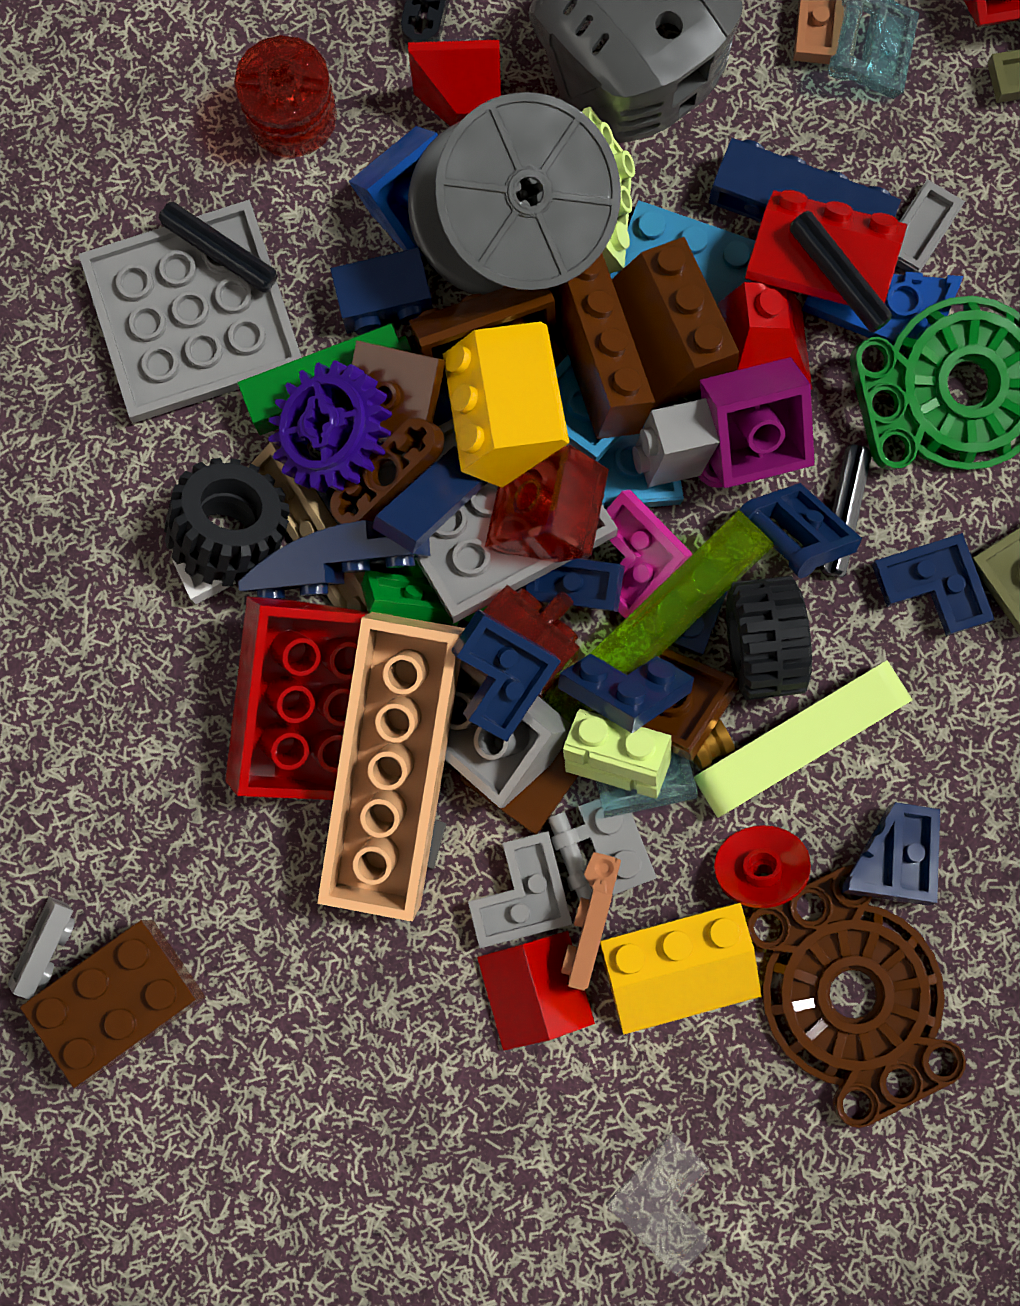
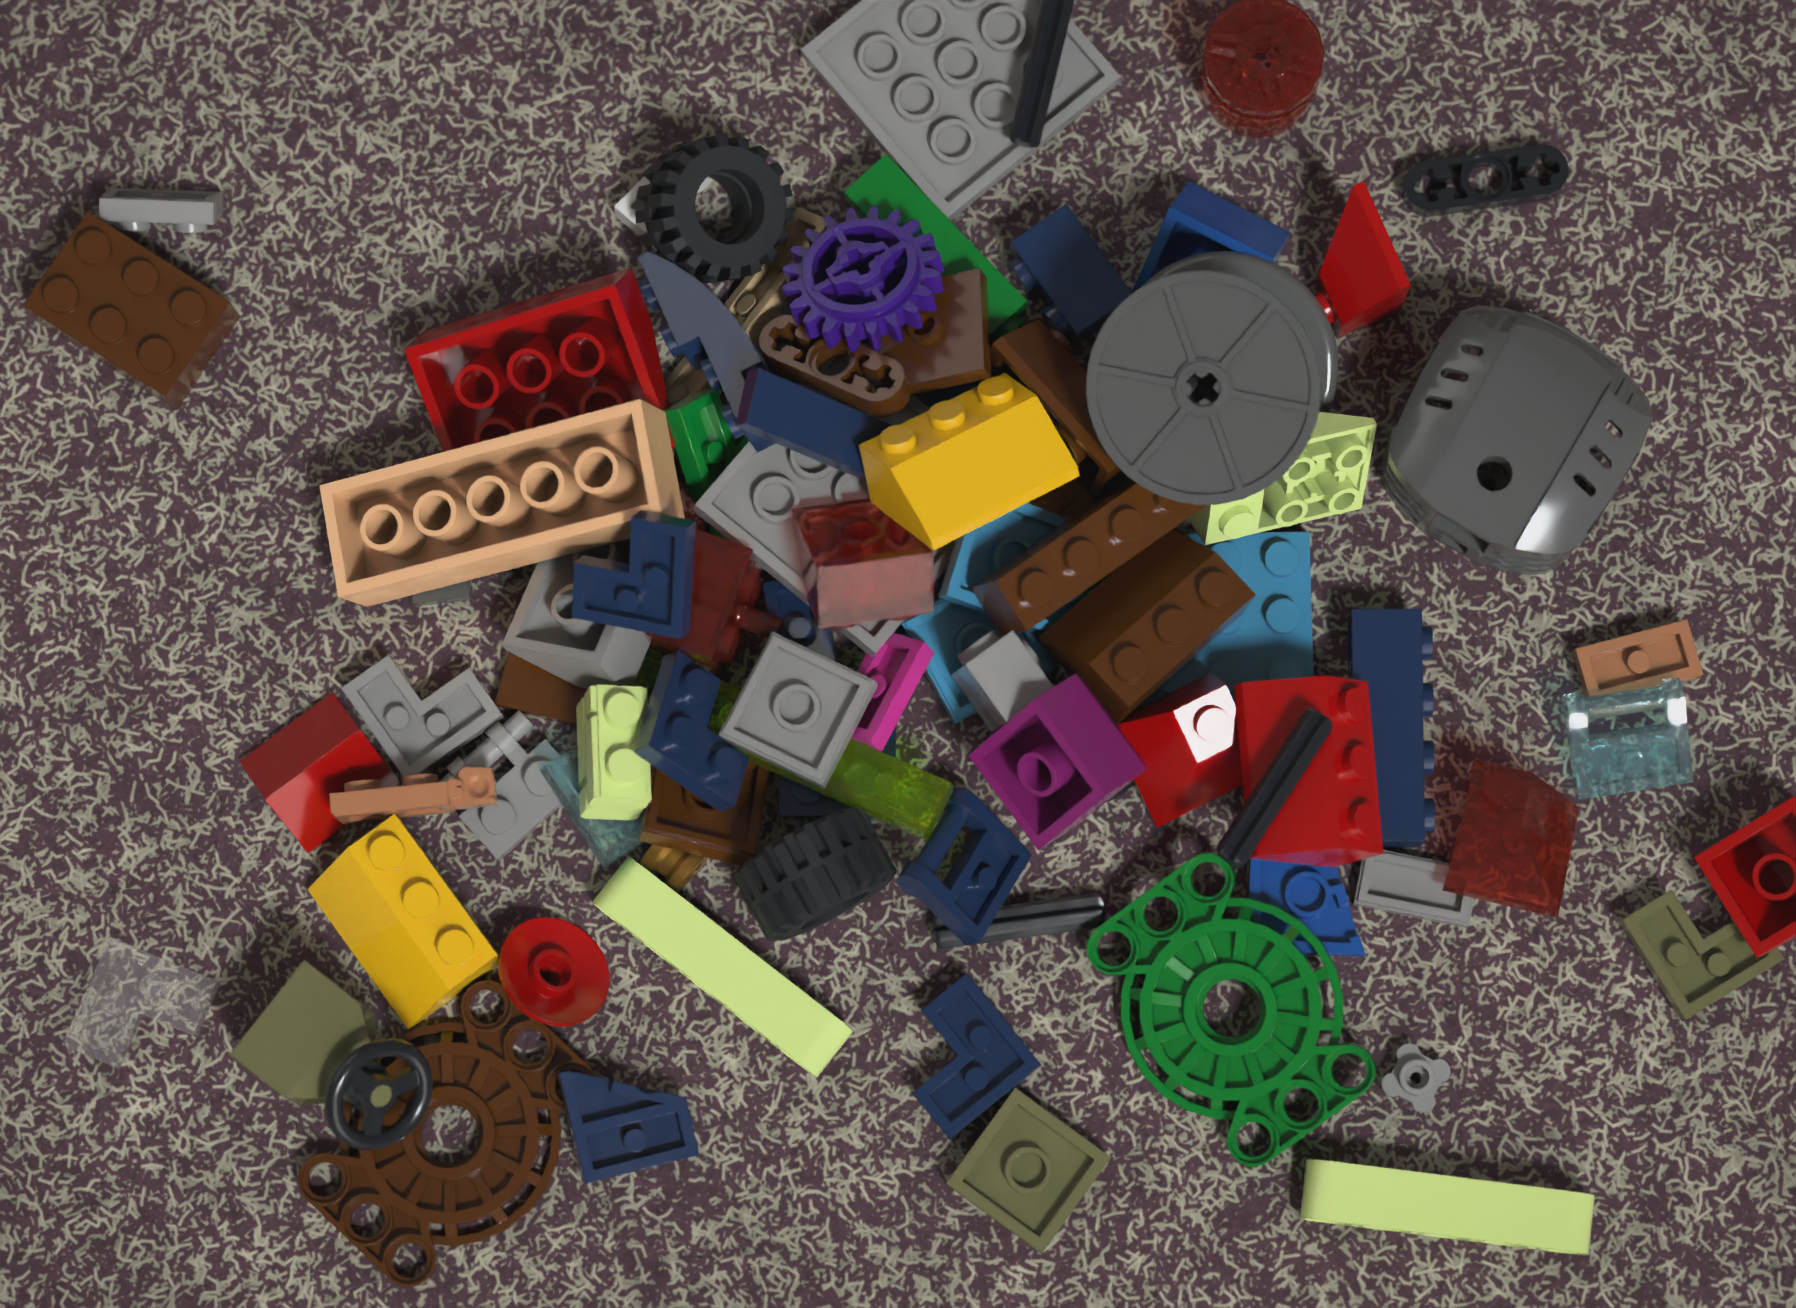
camera: 70 degrees right, 0 degrees up
none -> olive piece [229,960,433,1150]
none -> light grey plate [718,632,878,789]
none -> clear red slope [1442,759,1579,918]

